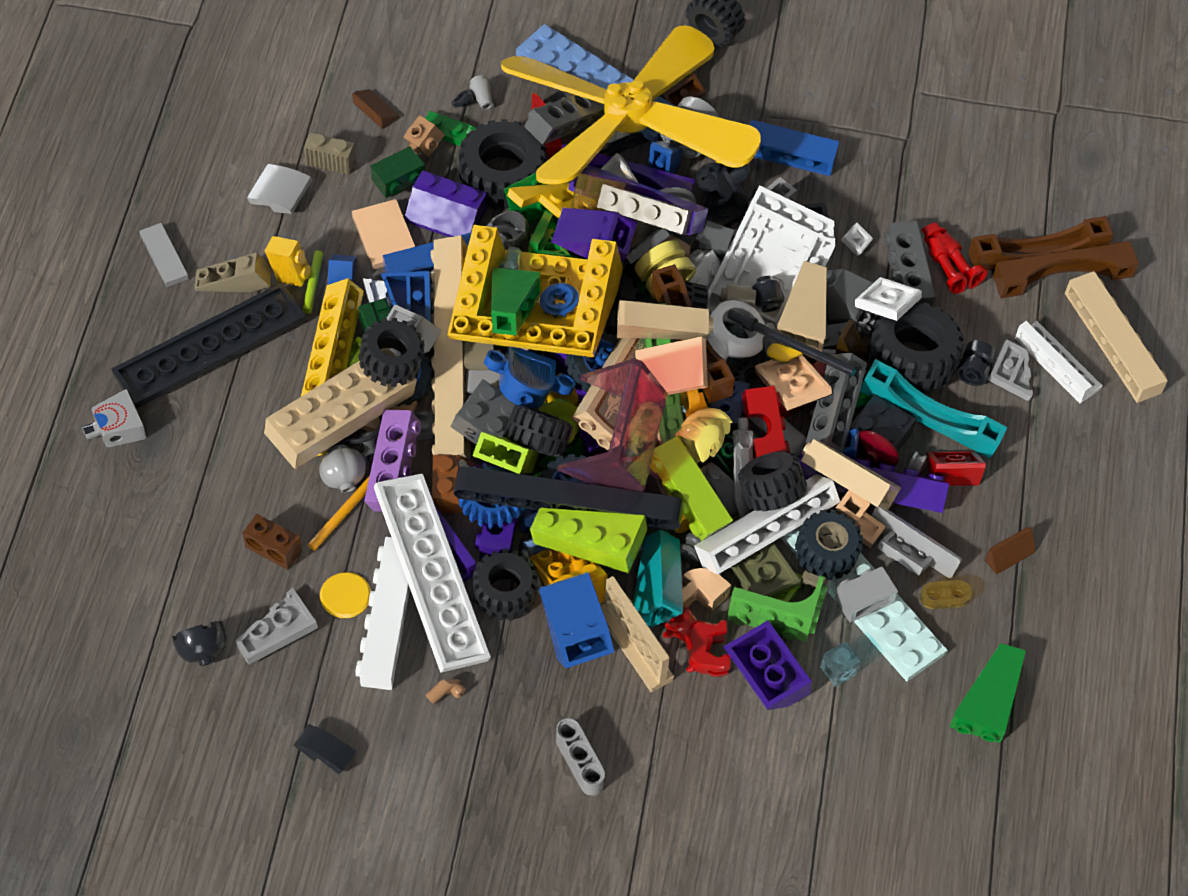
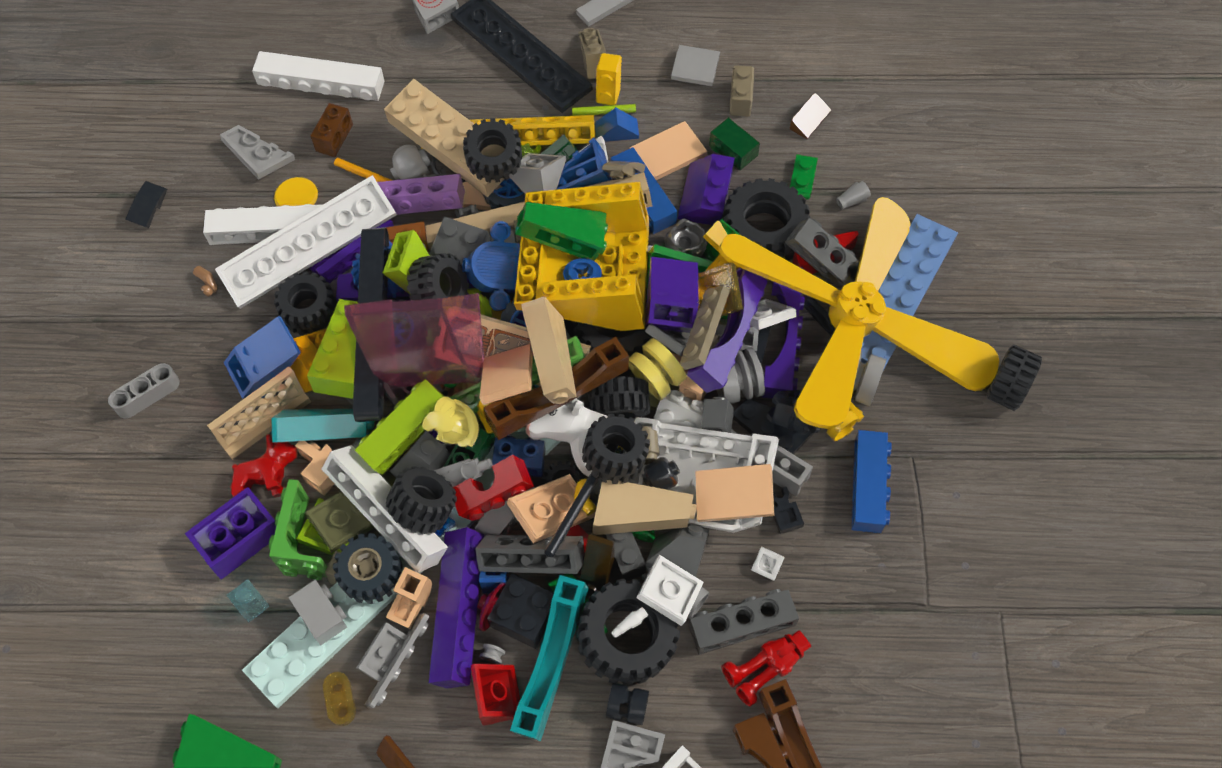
camera: 85 degrees right, 5 degrees up
black cylinder [172,621,227,667] -> none
medium nougat brick [403,115,445,157] -> none
black piece [451,89,473,108] -> none
clear light blue cone [498,247,522,270] -> none
blue slope [649,141,682,174] -> none
reddish brown slope [660,73,706,107] -> none
tan slope [801,439,901,509] -> none
none -> white brick [252,51,385,101]
none -> black tyre [582,414,650,484]
none -> dark tan slope [602,161,645,179]
none -> white piece [612,607,648,637]
none -> light nougat tile [695,464,774,522]

